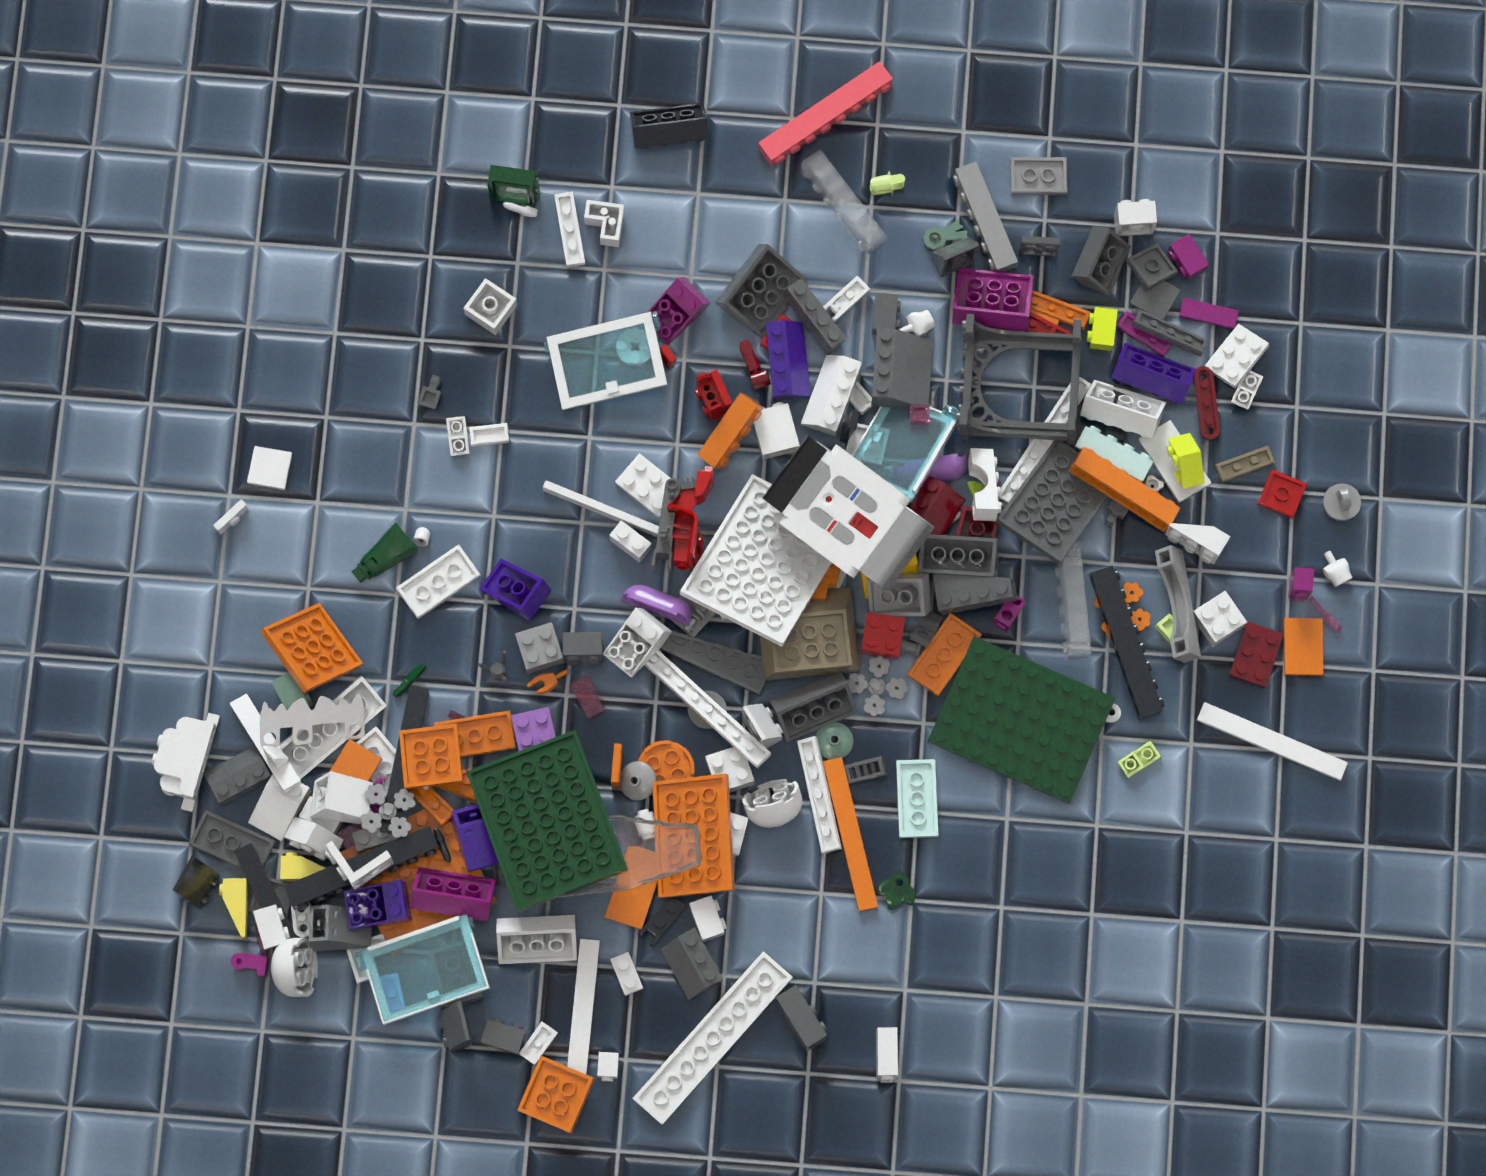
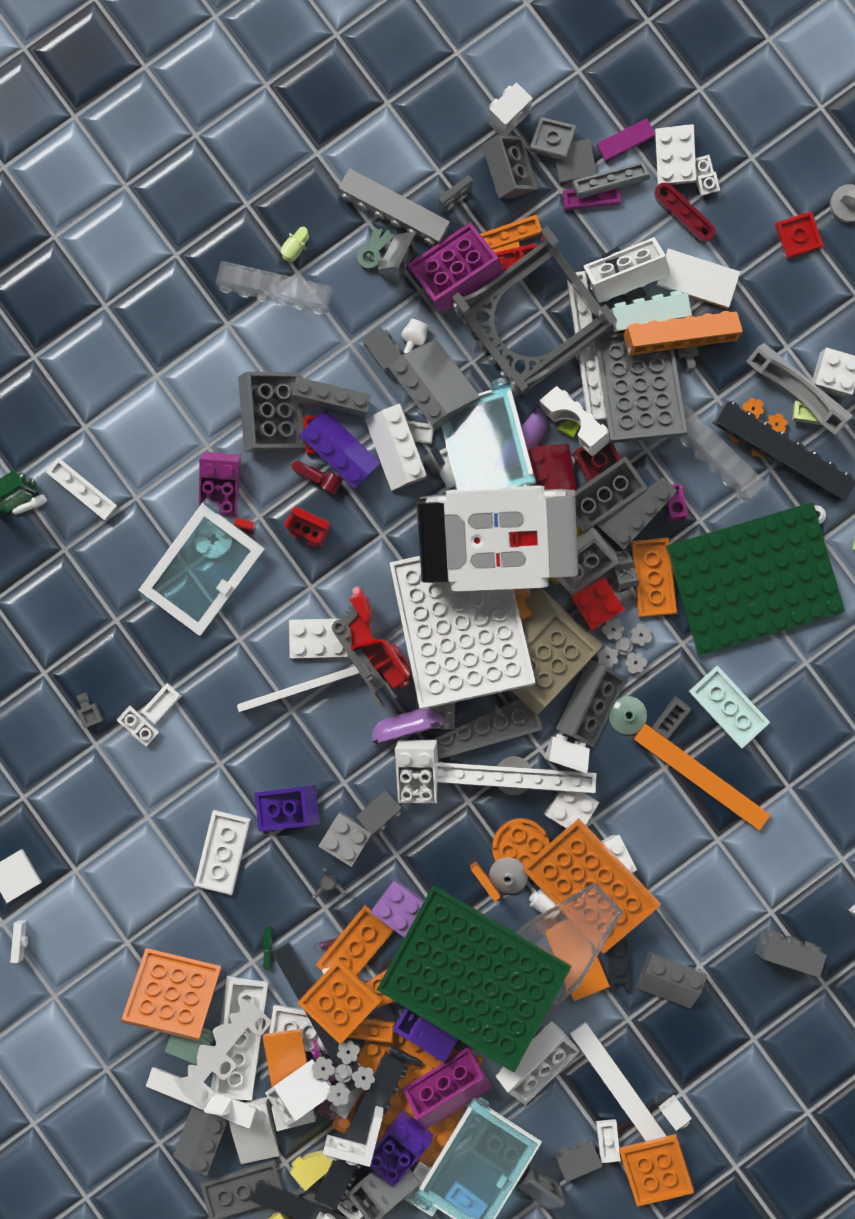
camera: 40 degrees left, 10 degrees up
white brick [152,713,220,812] -> none
white brick [284,816,343,861] -> none
dark green piece [351,522,418,583] -> none
white piece [413,527,430,547] -> none
white brick [463,278,517,335] -> none
orange hand [527,669,568,694] -> none
clear pink plate [570,675,604,719] -> none
white brick [584,200,625,247] -> none
white brick [609,521,652,563] -> none
white plate [610,952,643,996] -> none
black slope [630,103,709,149] -> none
white plate [633,951,793,1125] -> none
white brick [689,896,727,942] -> none
orange brick [697,393,764,470] -> none
white cylinder [742,779,802,828] -> none
white brick [753,402,800,460] -> none
coral brick [758,61,893,166] -> none
white tile [797,736,842,854] -> none
white hinge [823,276,870,322] -> none
dark green plate [877,872,915,910] -> none
clear pink plate [910,404,930,424] -> none
light grey tile [1010,157,1067,195] -> none
neon yellow brick [1087,307,1118,351] -> none
dark purple slope [1111,343,1196,404] -> none
white plate [1144,475,1164,491] -> none
white slope [1165,523,1231,564] -> none
neon yellow brick [1166,433,1205,489] -> none
magenta brick [1168,234,1209,281] -> none
dark tan tile [1215,445,1275,483] -> none

